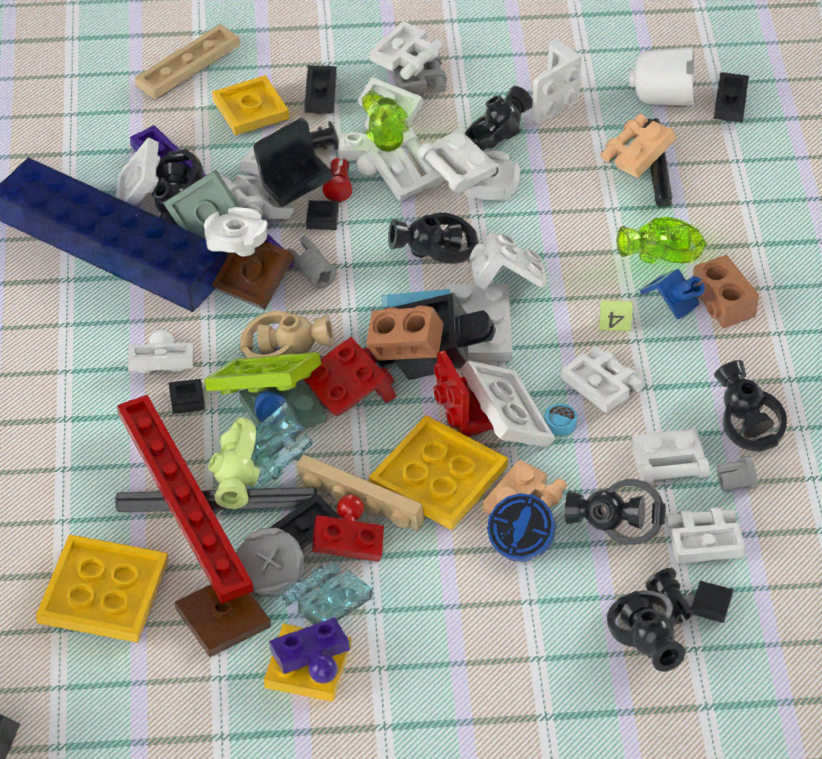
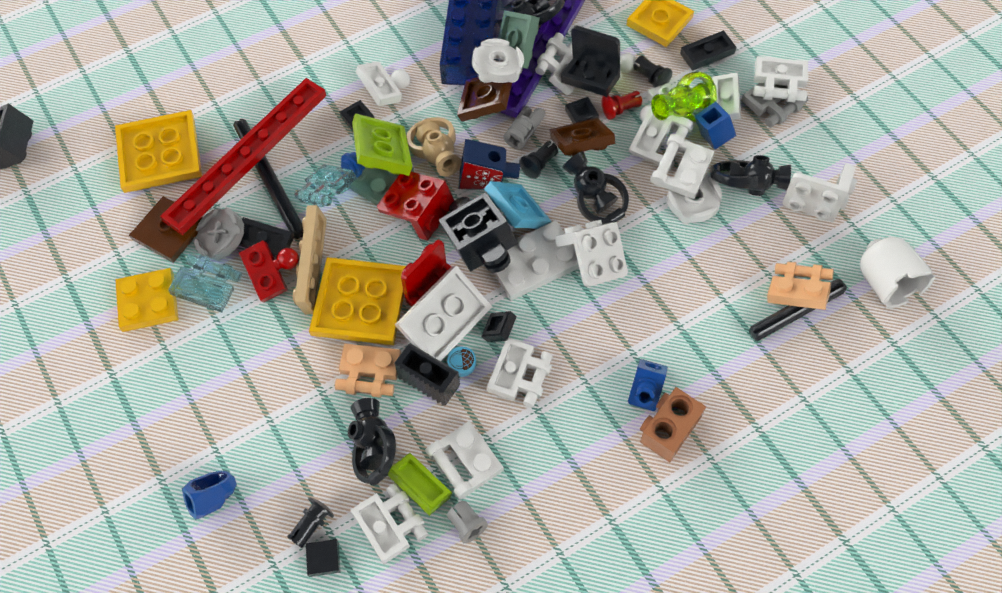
camera: 65 degrees right, 15 degrees up
yellowish green piece [208,418,260,509] -> none
dark purple plate [269,617,350,684] -> none
nougat brick [366,305,444,360] -> none
tile [487,493,556,562] -> none
yellowish green tile [599,301,633,331] -> none
black piece [607,590,685,672] -> none
clear neon green piece [616,217,707,263] -> none
black plate [714,72,749,122] -> none
black piece [714,360,787,452] -> none
none -> blue rock [181,471,237,520]
none -> lime tile [388,453,452,516]
none -> black brick [395,343,461,406]
none -> dark blue torso [458,139,520,190]
none -> black tile [481,311,517,342]
none -> black pin [519,141,558,179]
none -> reddish brown plate [549,118,616,157]
none -> blue brick [694,102,737,150]

